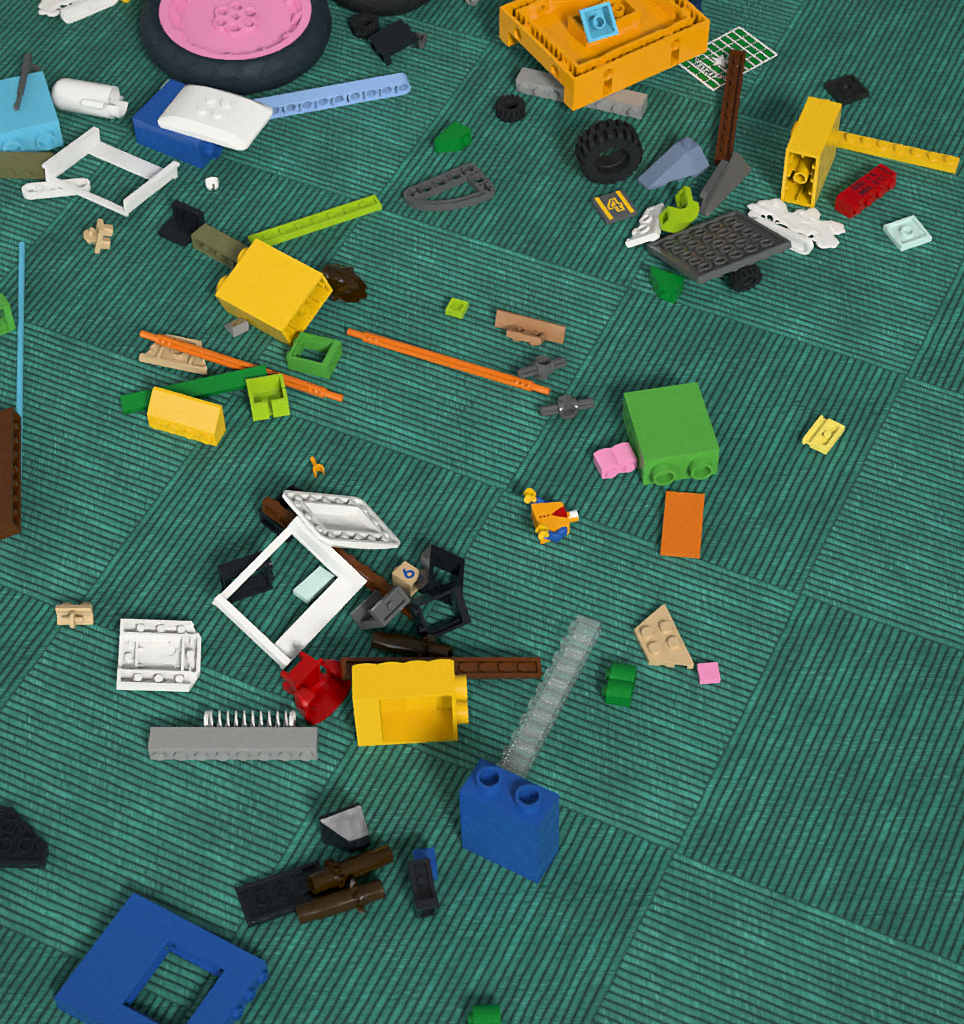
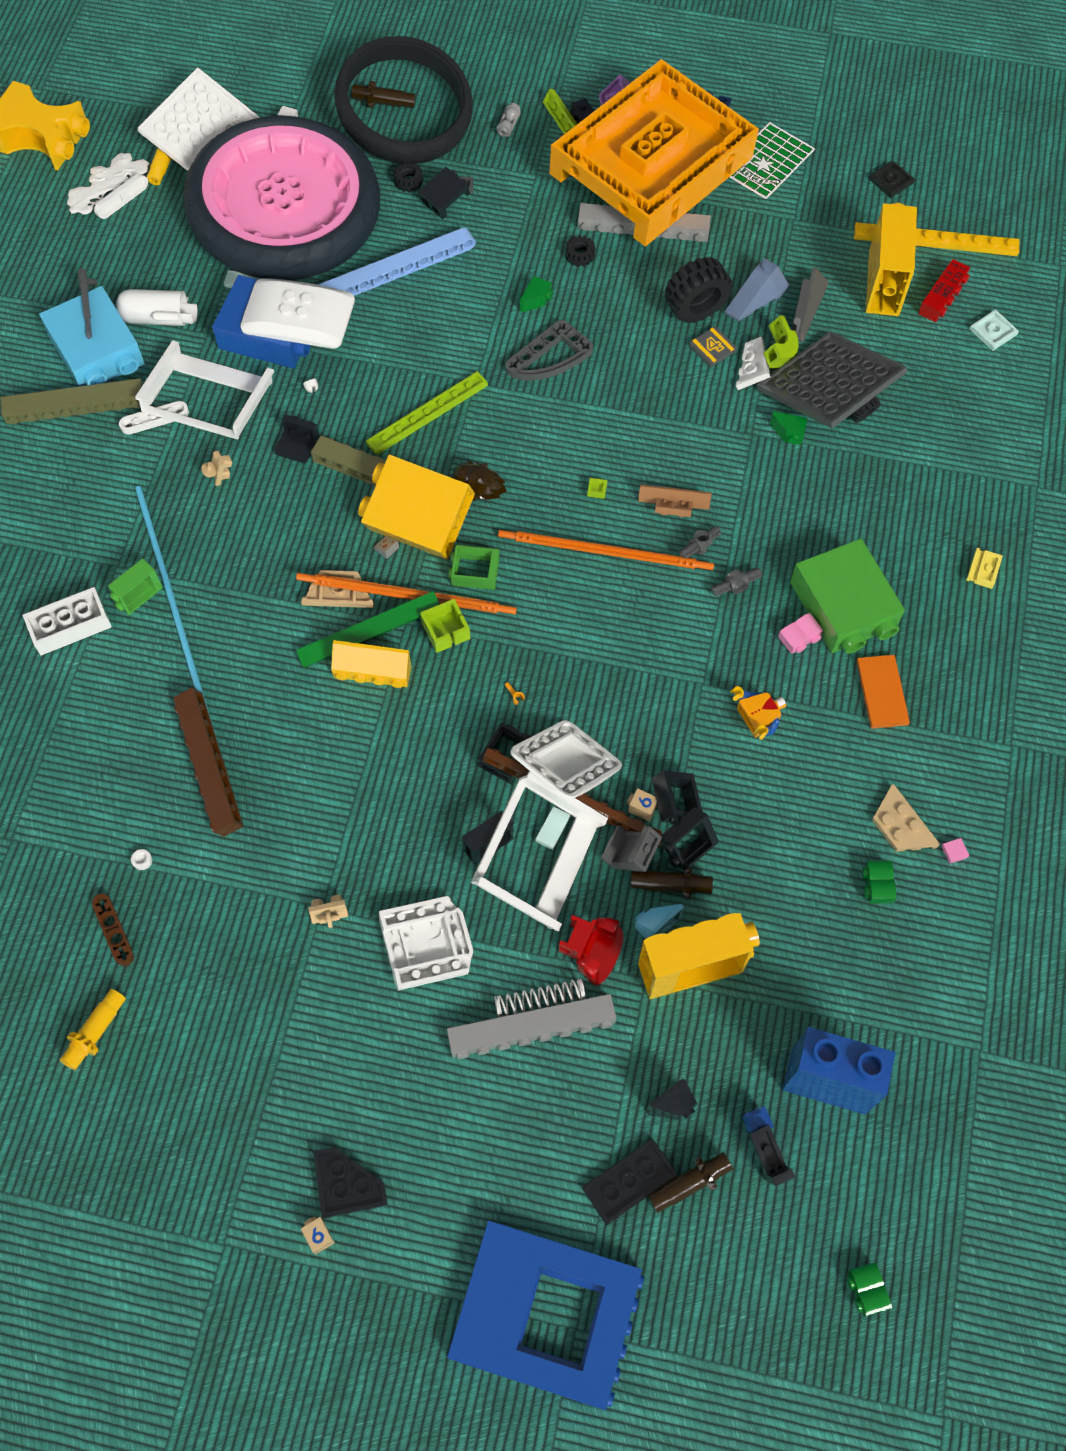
camera: 15 degrees left, 15 degrees up
dark brown gear [307,844,394,894] -> none
reddish brown plate [340,657,542,680] -> none
clear brick [496,614,601,779] -> none
medium azure slope [579,1,619,43] -> none
reddish brown plate [714,49,746,165] -> none
white plant [747,198,845,255] -> none

